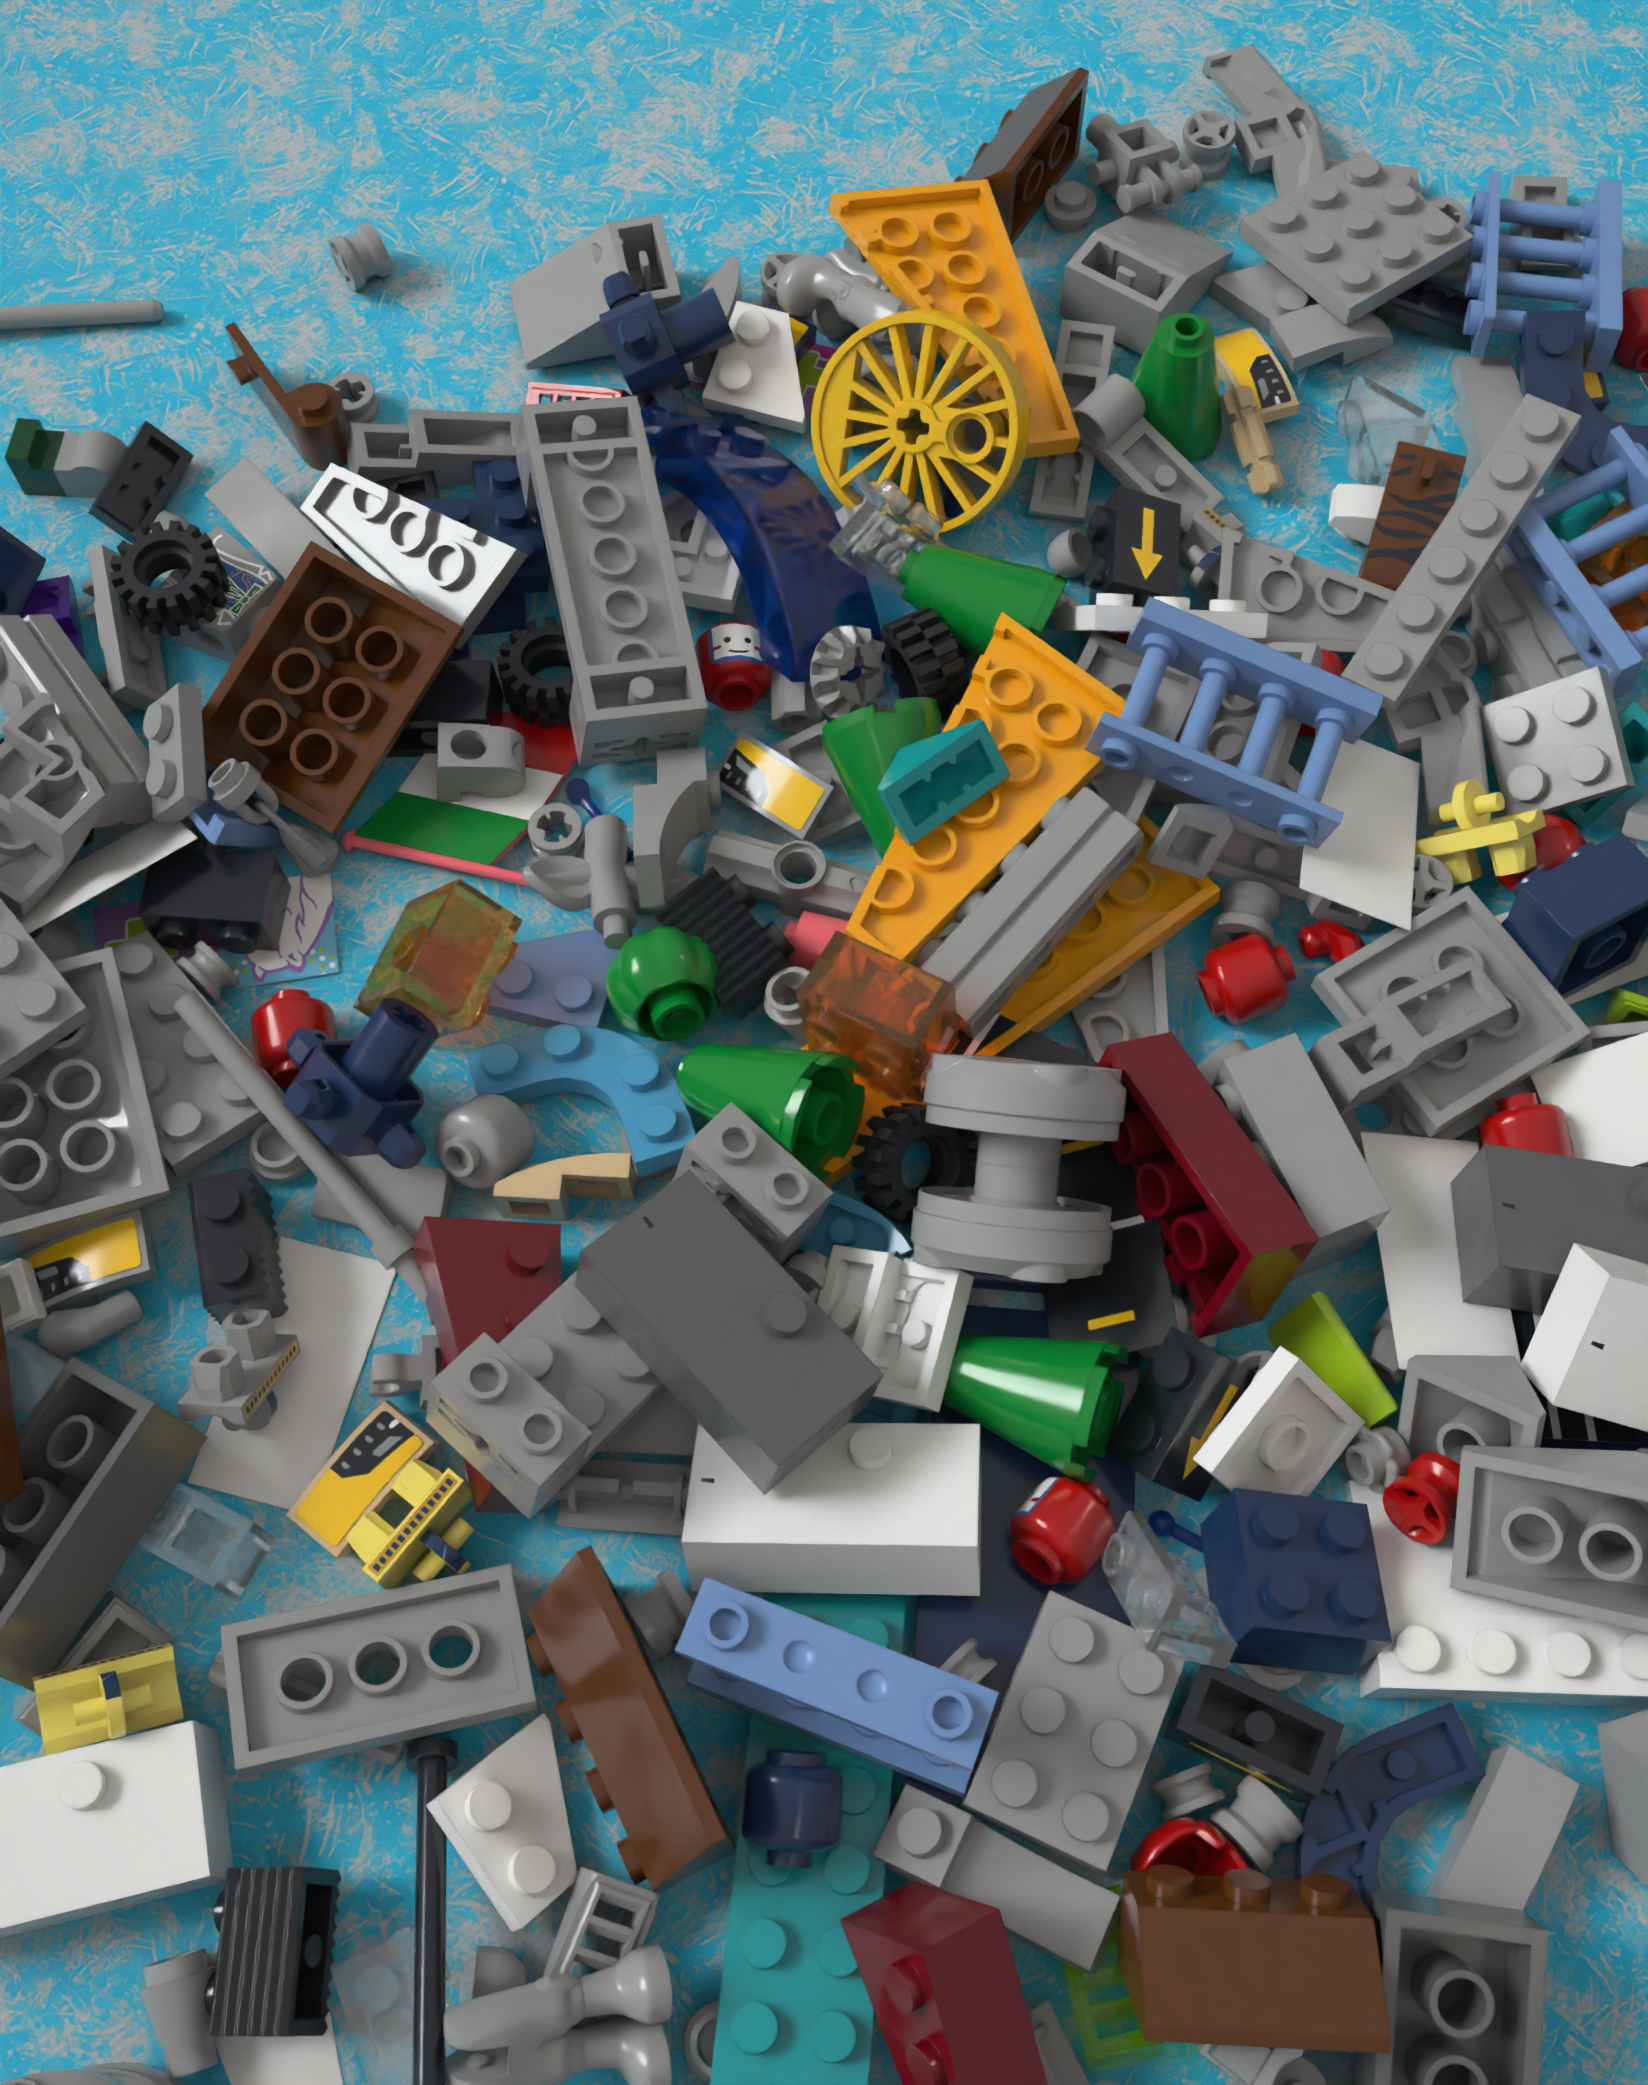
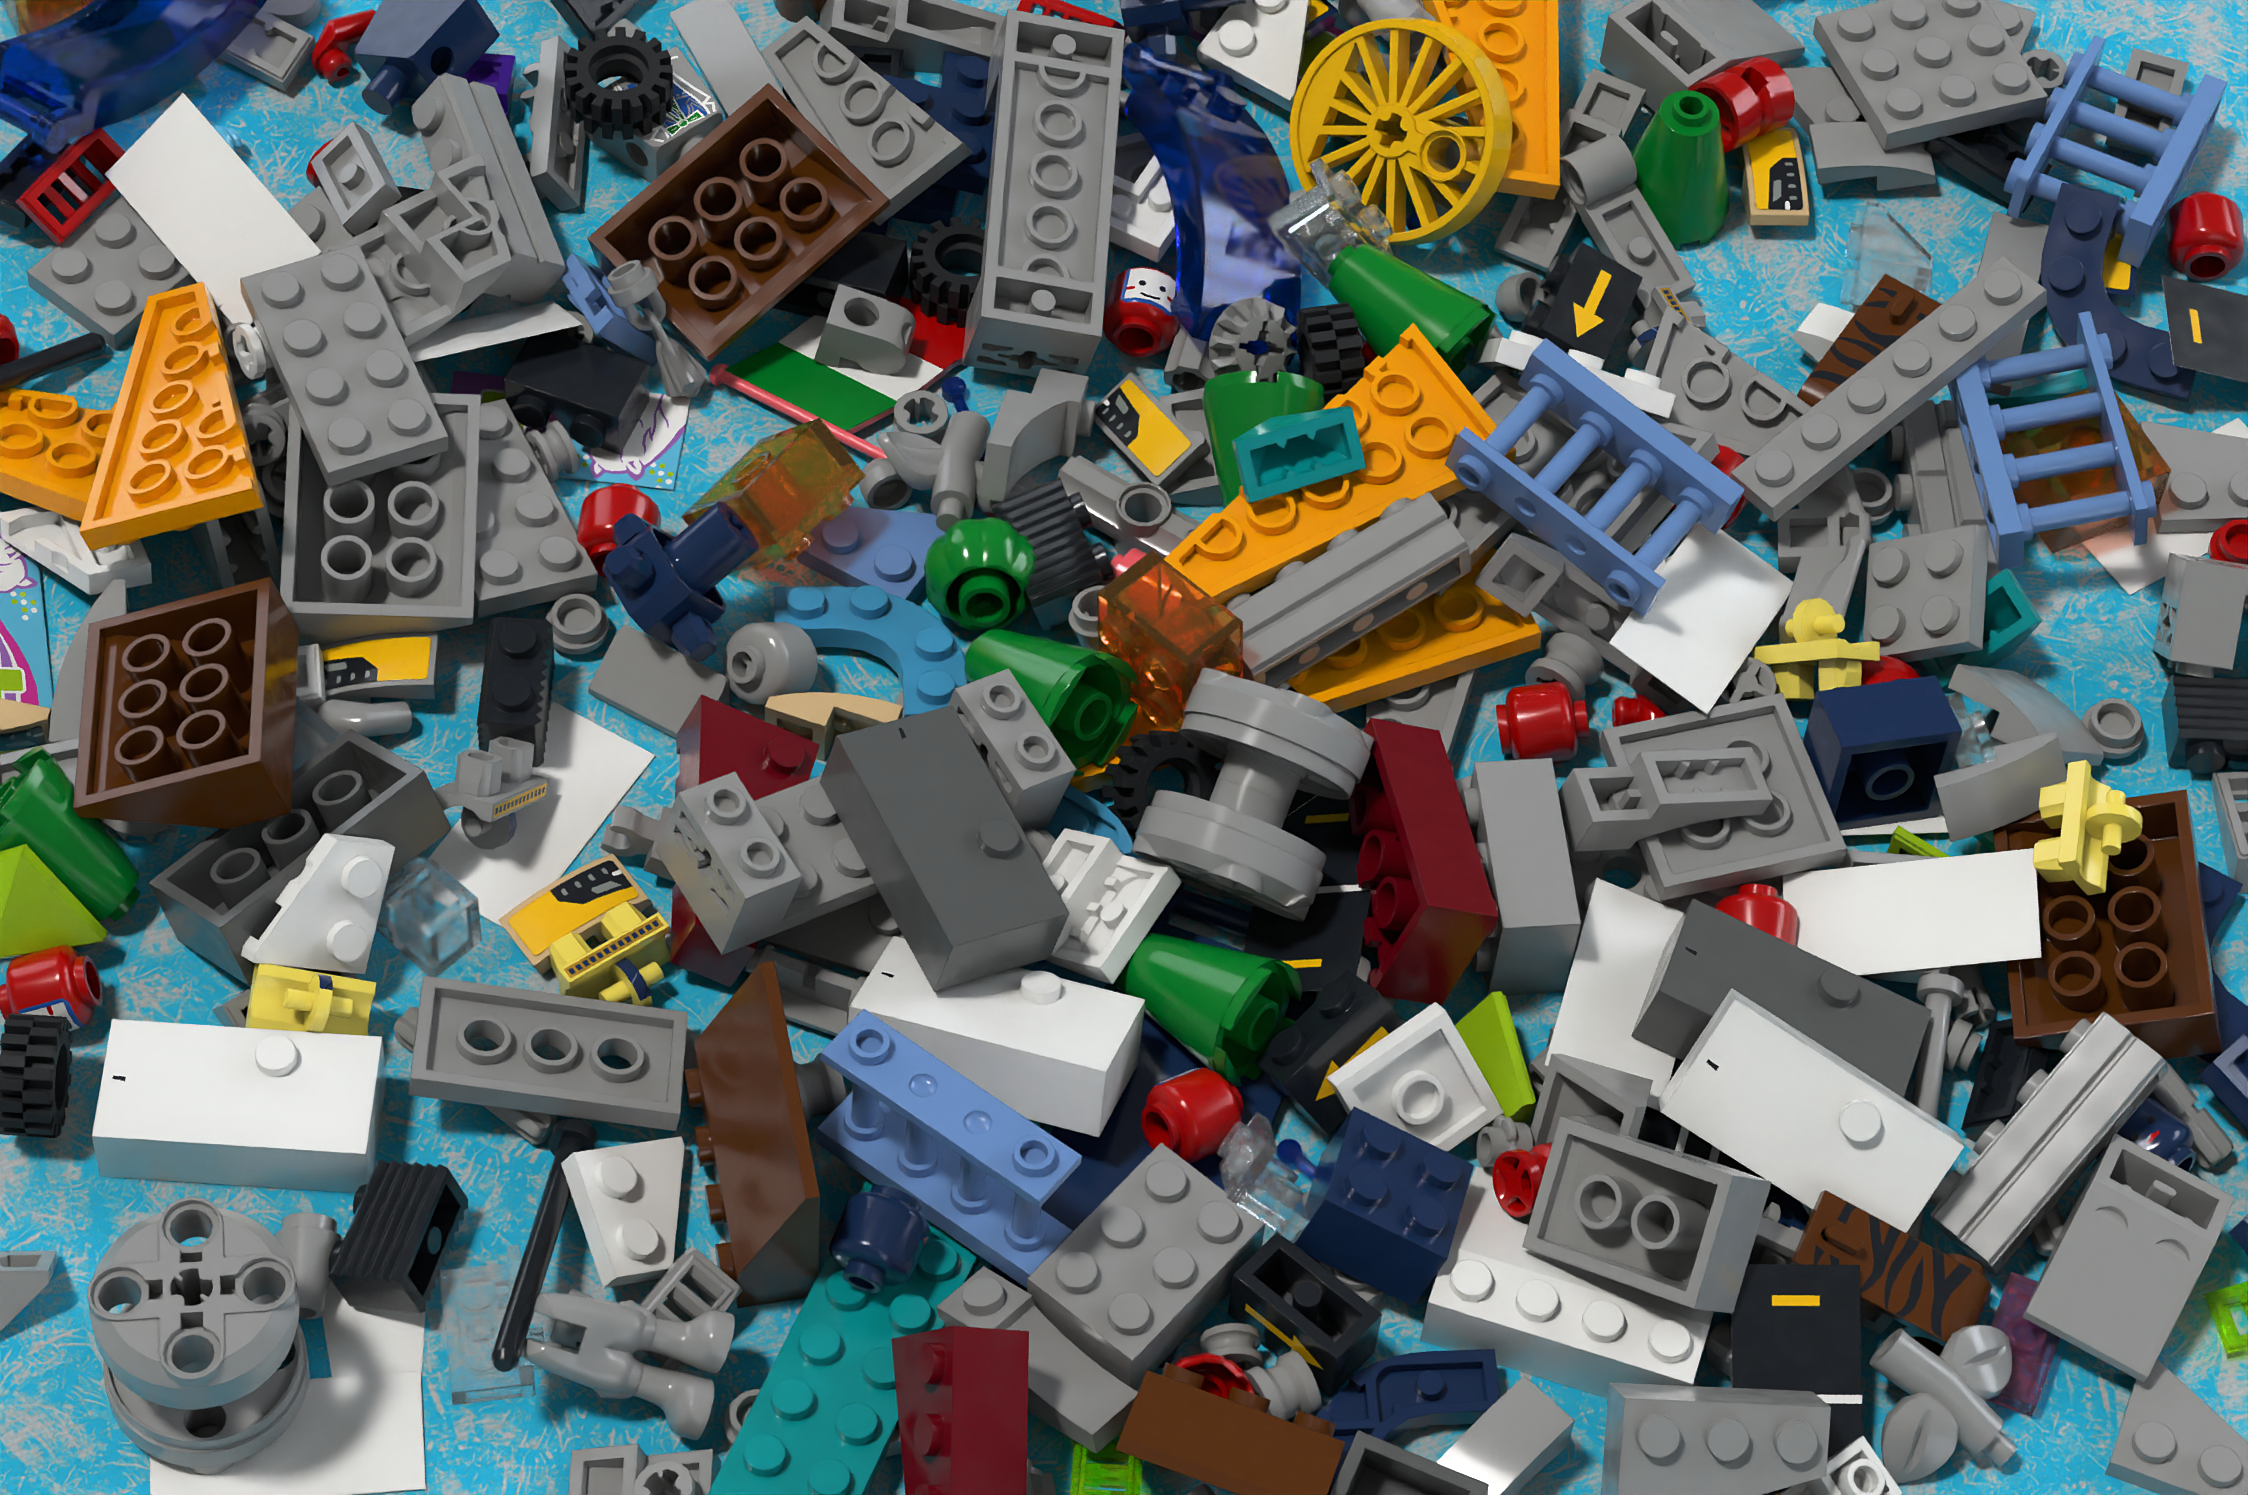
camera: 10 degrees right, 10 degrees down
light grey plate [143,683,207,824] -> none
light grey bar [173,991,427,1307] -> none
light grey bush [939,1636,998,1684] -> none
tan axle [1220,385,1284,496] -> none
none -> white wing [241,833,395,974]
none -> light grey hinge [859,458,913,510]
none -> red wheel [1689,56,1795,154]

